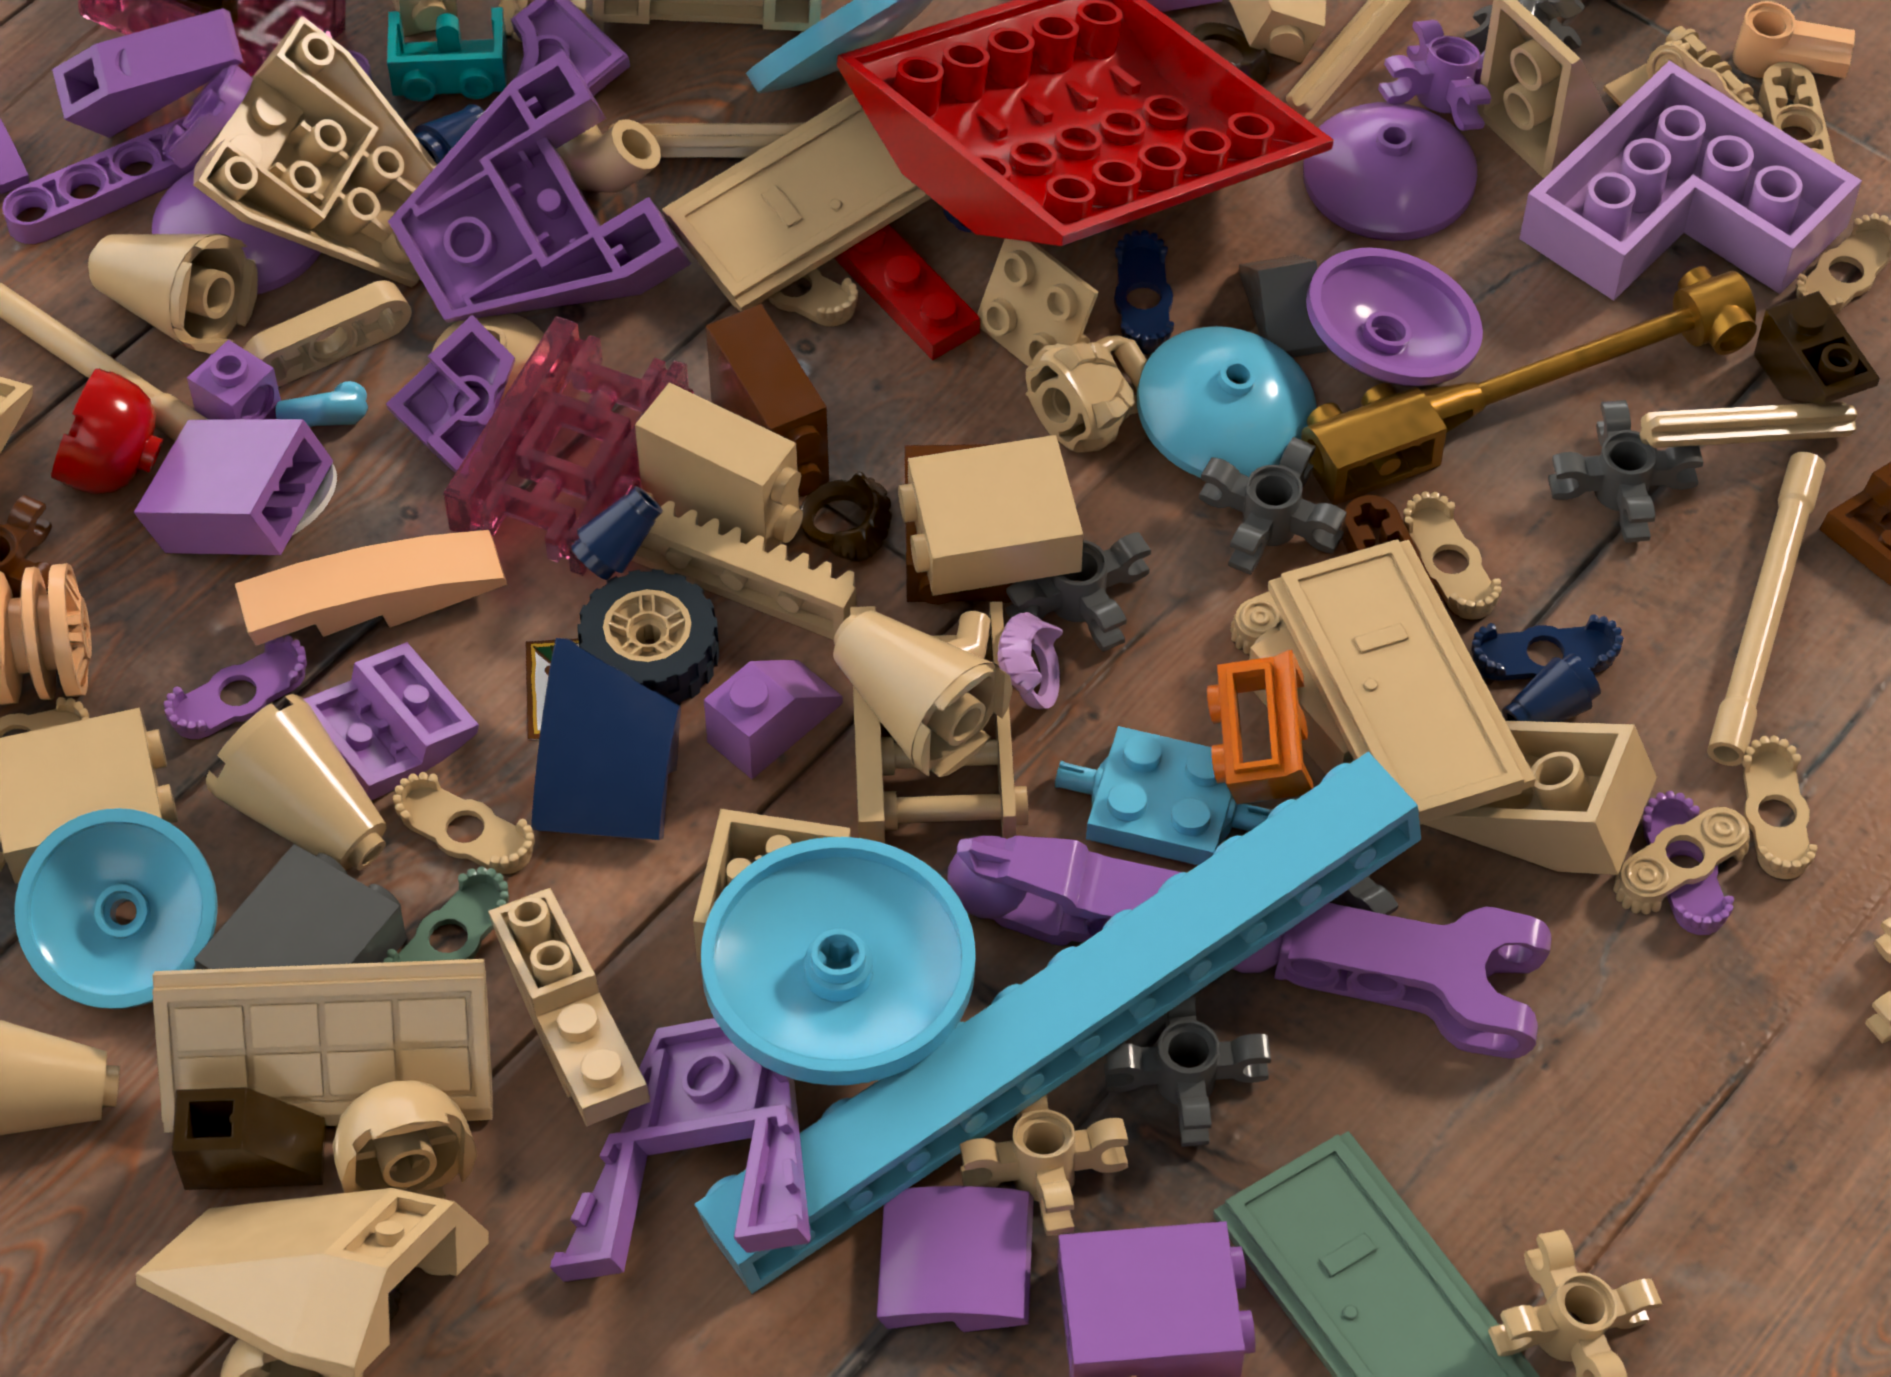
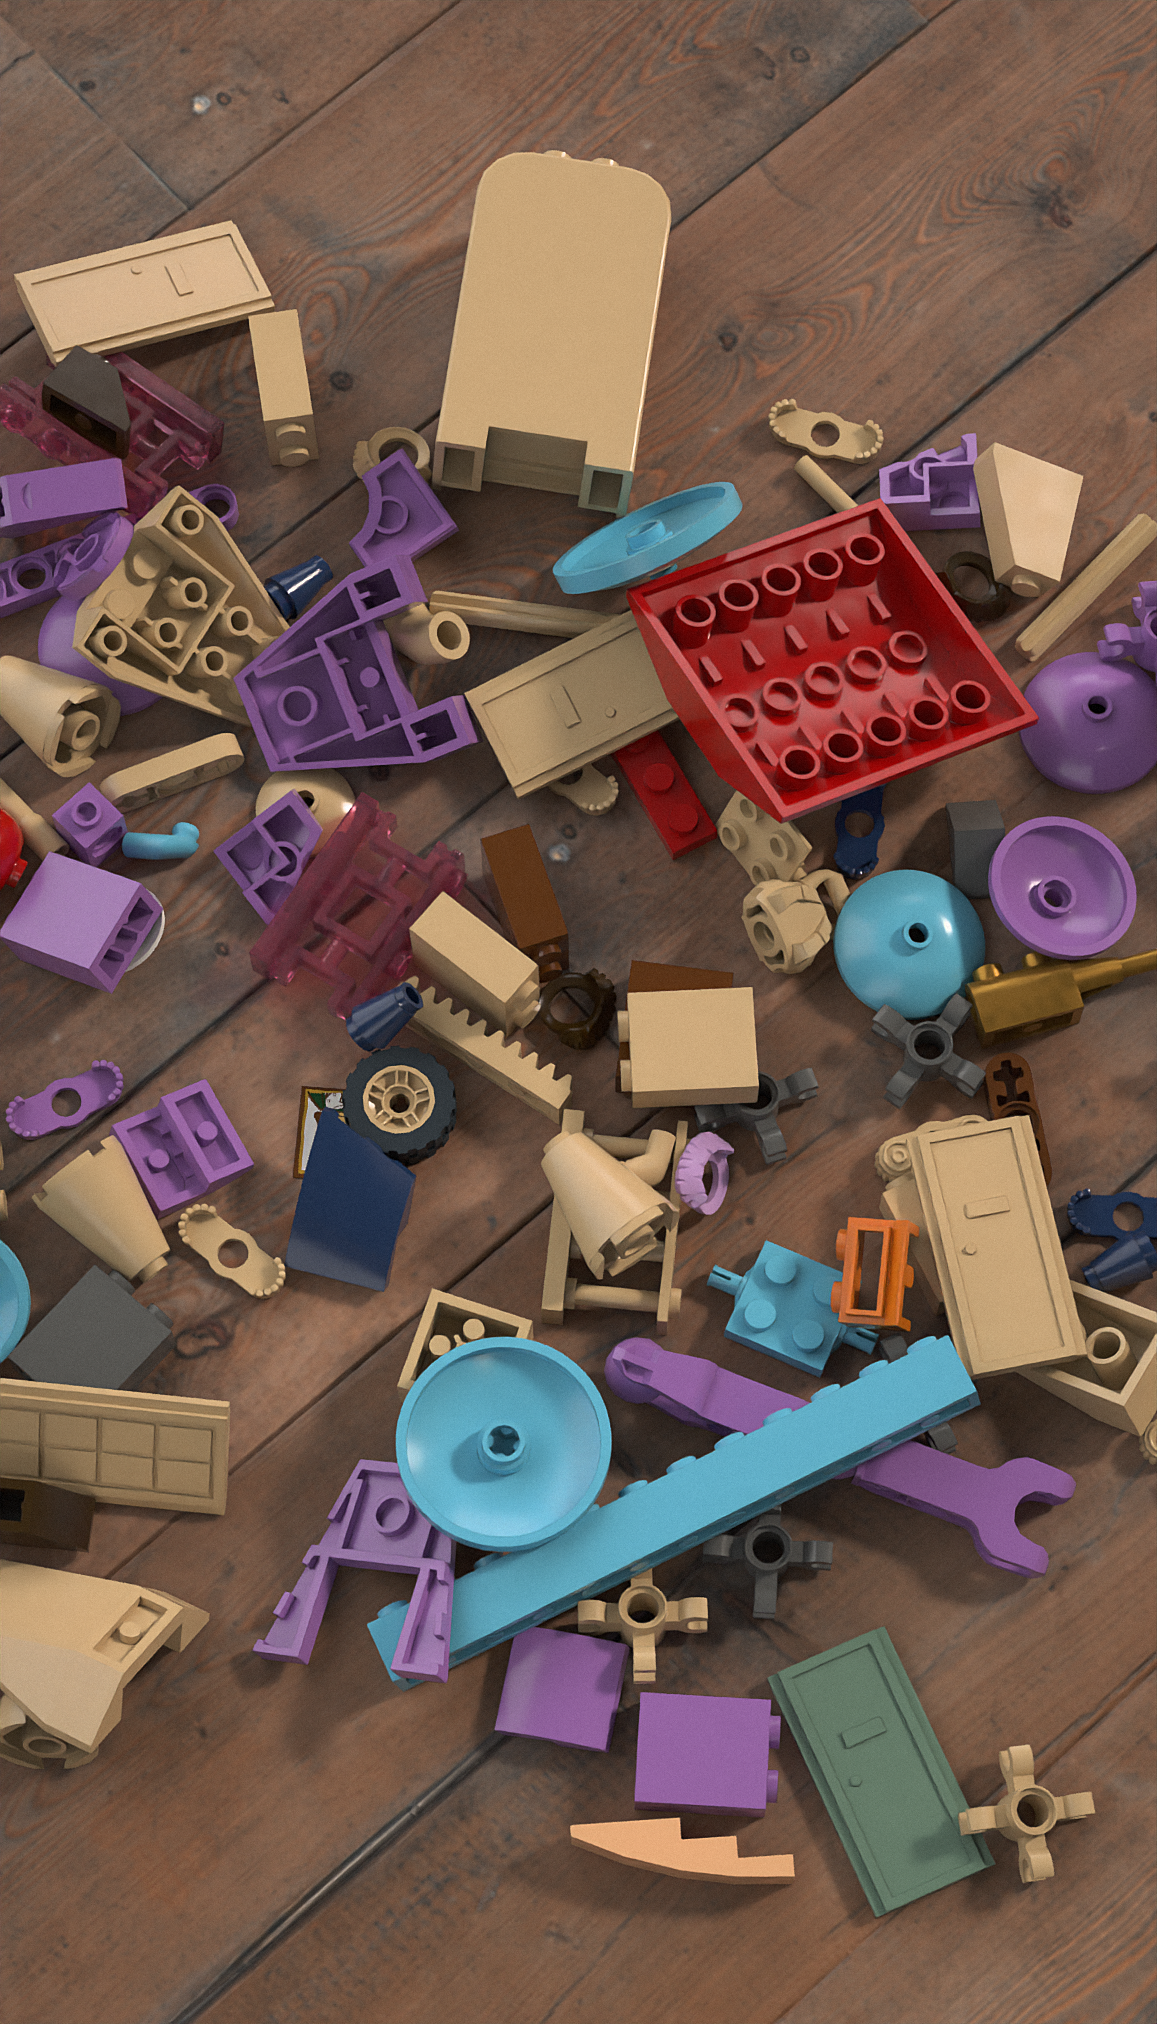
camera: 10 degrees right, 15 degrees up
light nougat slope [235,530,507,646] -> none
tan cylinder [332,1080,477,1199] -> none
sand green piece [383,866,509,962] -> none
teal window [387,7,508,101] -> none
tan slope [488,888,651,1126] -> none
medium lavender slope [704,660,843,779] -> none
tan piece [1403,491,1502,620] -> none

